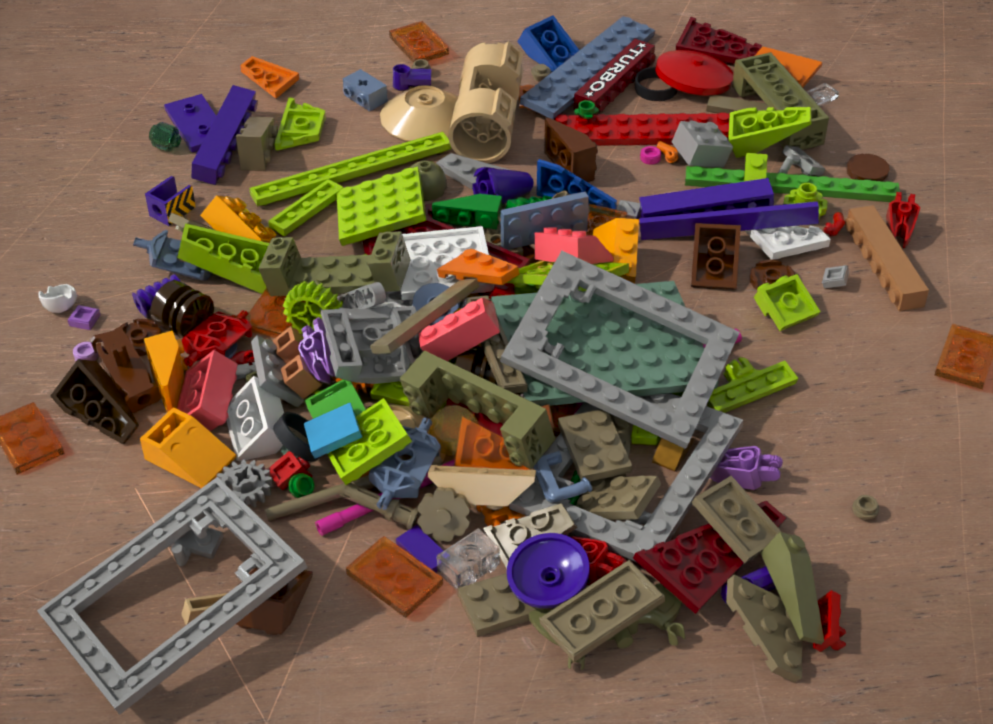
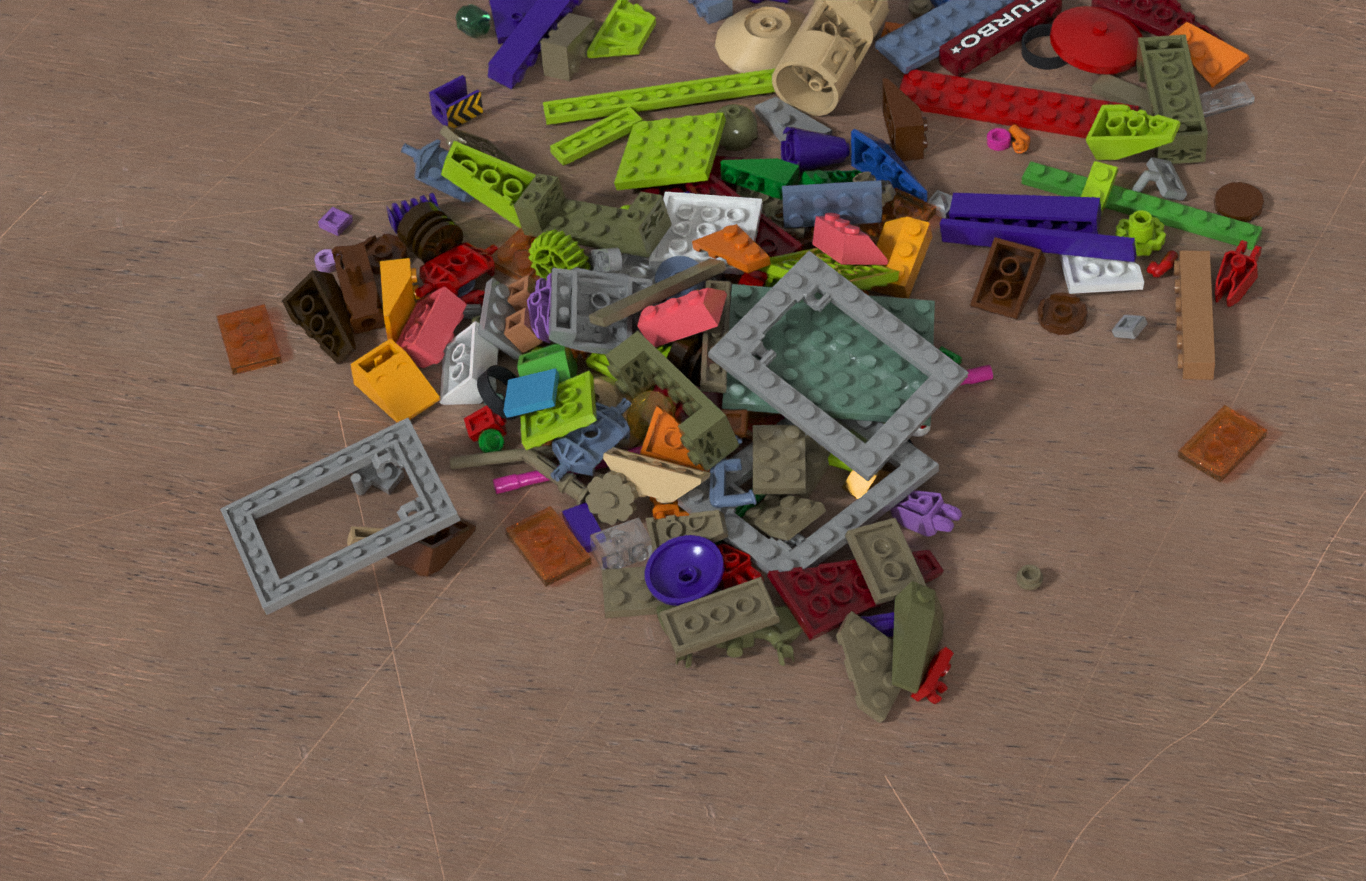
camera: 20 degrees right, 5 degrees up
white hair [39,284,77,313] -> none
light orange slope [200,195,276,243] -> none
light grey gear [217,459,273,508] -> none
green plate [574,100,598,119] -> none
light grey brick [672,121,733,168] -> none
lime plate [707,357,798,413] -> none
lime plate [753,274,821,331] -> none

